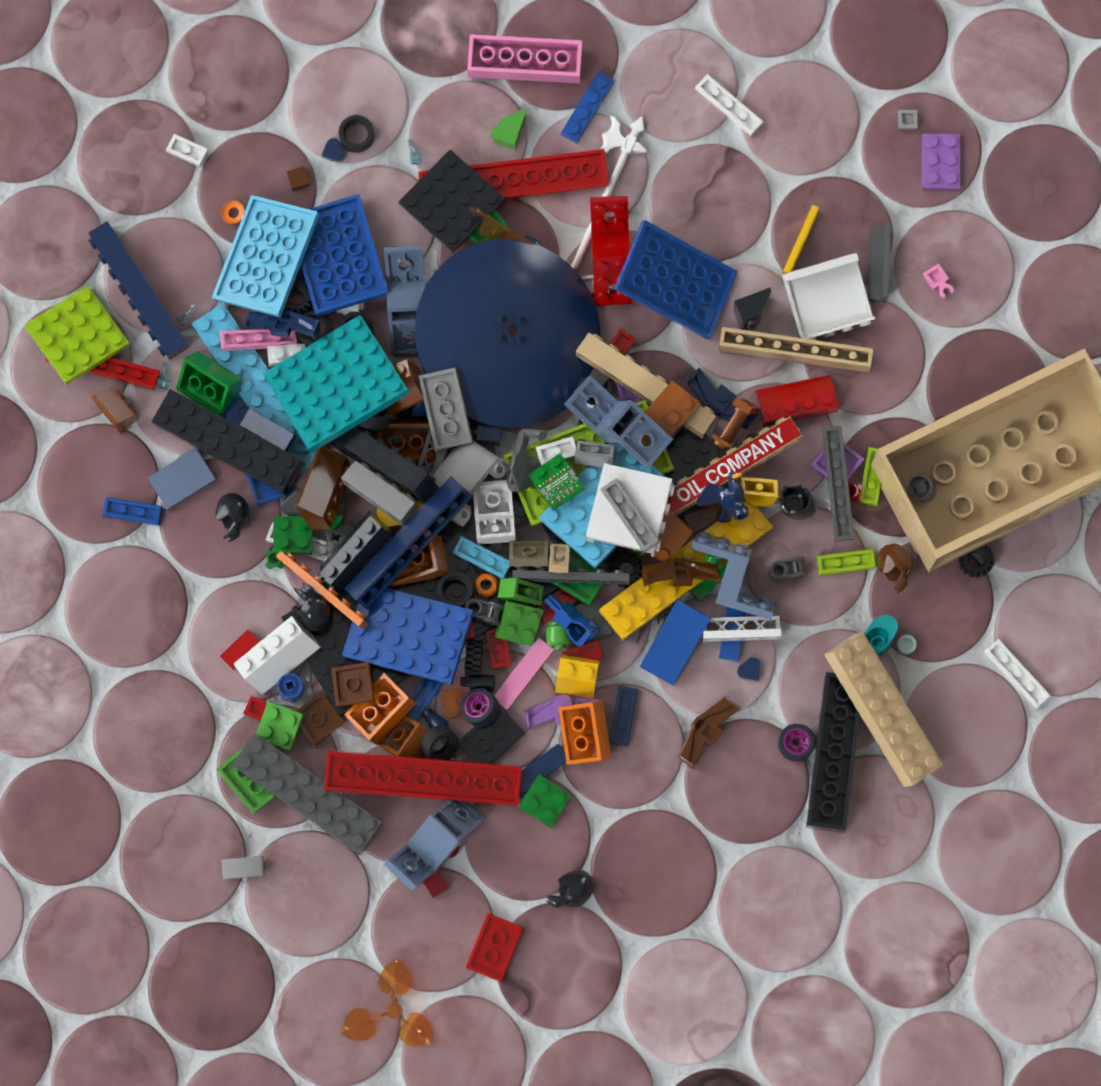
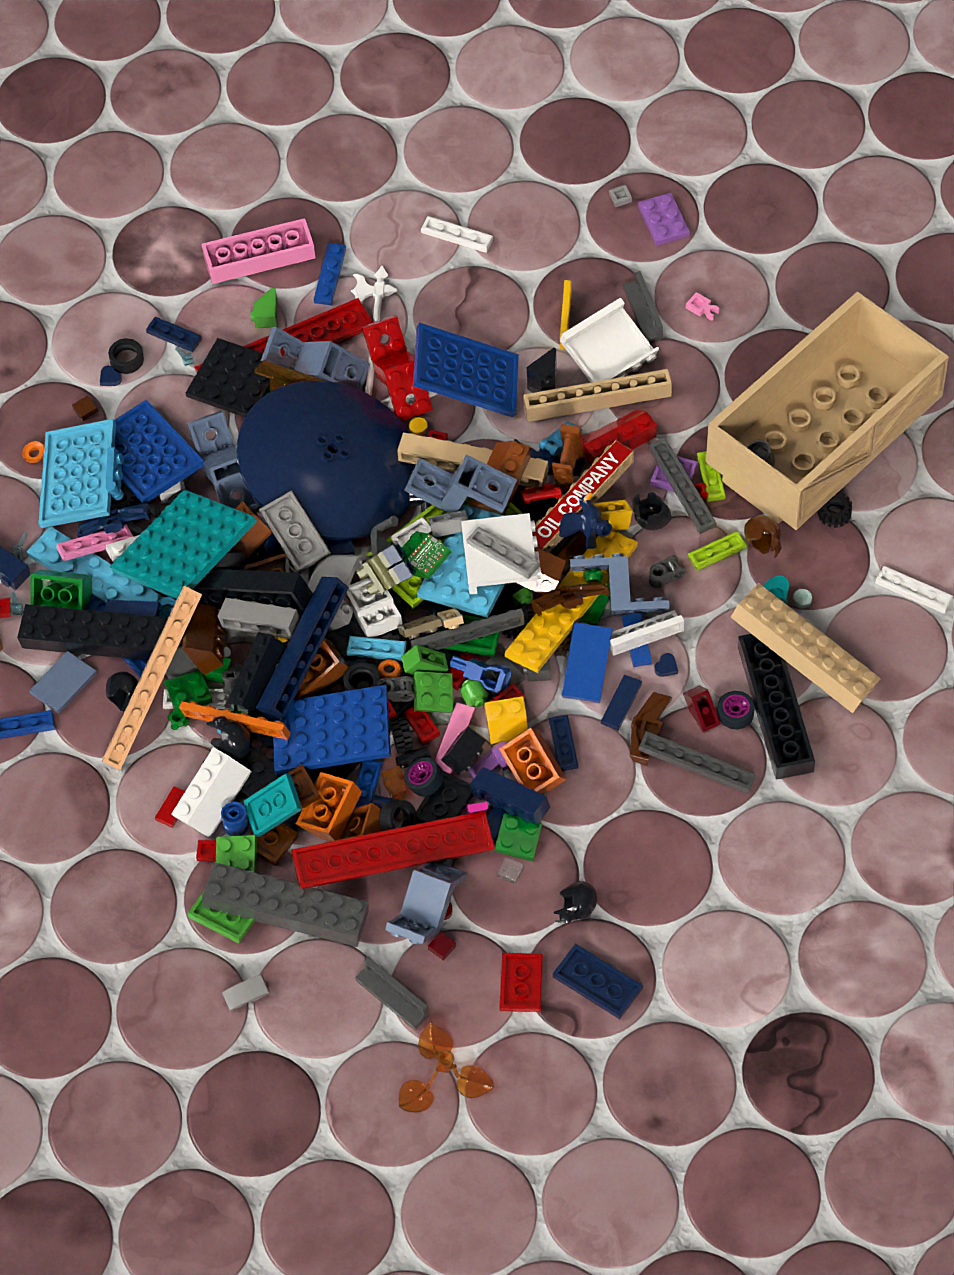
camera: 20 degrees left, 20 degrees down
none -> light nougat plate [101,586,202,770]
none -> dark azure plate [106,447,124,500]
none -> dark blue tile [146,317,202,352]
none -> teal plate [243,774,302,837]
none -> sand blue bracket [261,327,370,390]
none -> dark grey fence [355,957,429,1030]
none -> hips [356,541,416,595]
none -> yellow tile [409,417,428,436]
none -> black brick [441,726,486,775]
none -> dark pink tile [466,802,488,814]
none -> dark blue brick [470,767,550,825]
none -> clear plate [497,858,524,884]
none -> red plate [520,483,562,505]
none -> dark azure plate [539,421,583,456]
none -> dark blue plate [552,944,643,1020]
none -> dark blue tile [601,675,642,731]
none -> dark grey plate [638,731,756,794]
none -> dark red slope [683,685,720,732]

